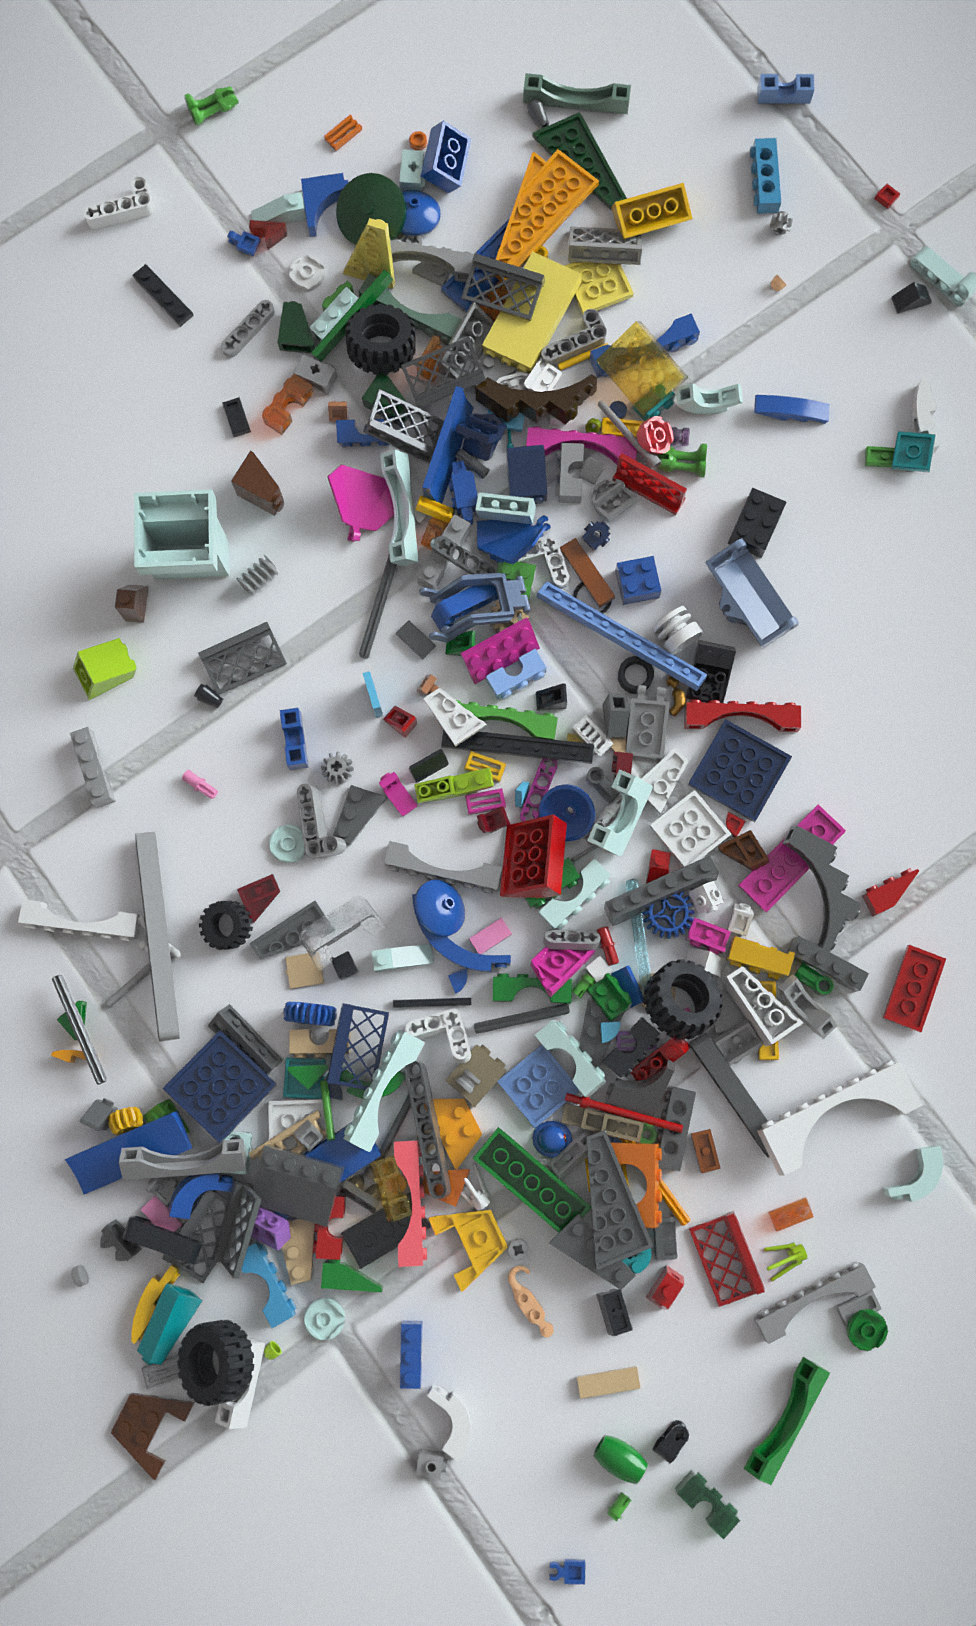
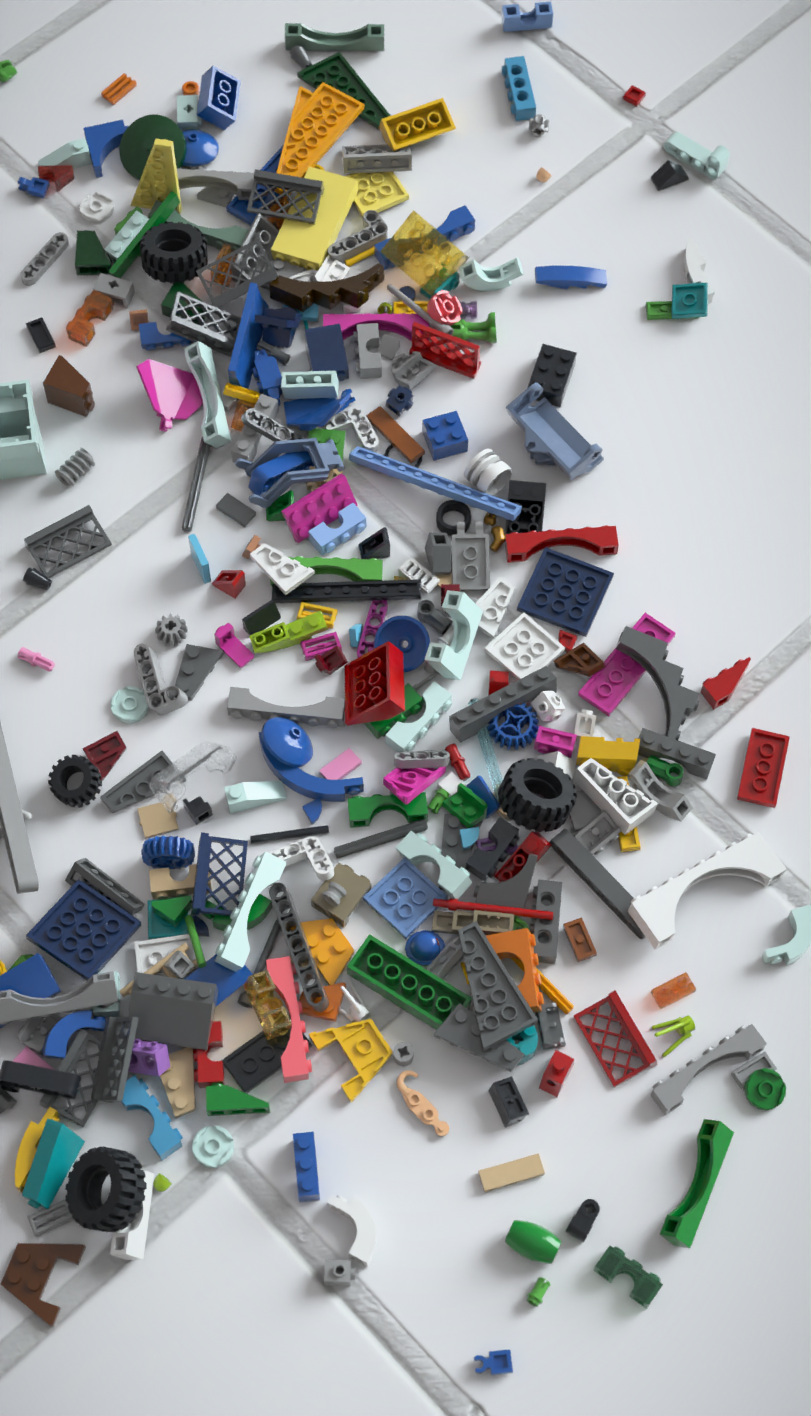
camera: 10 degrees left, 15 degrees down
blue arch [280,707,309,770] -> none
dark grey tile [340,1174,383,1214] -> none

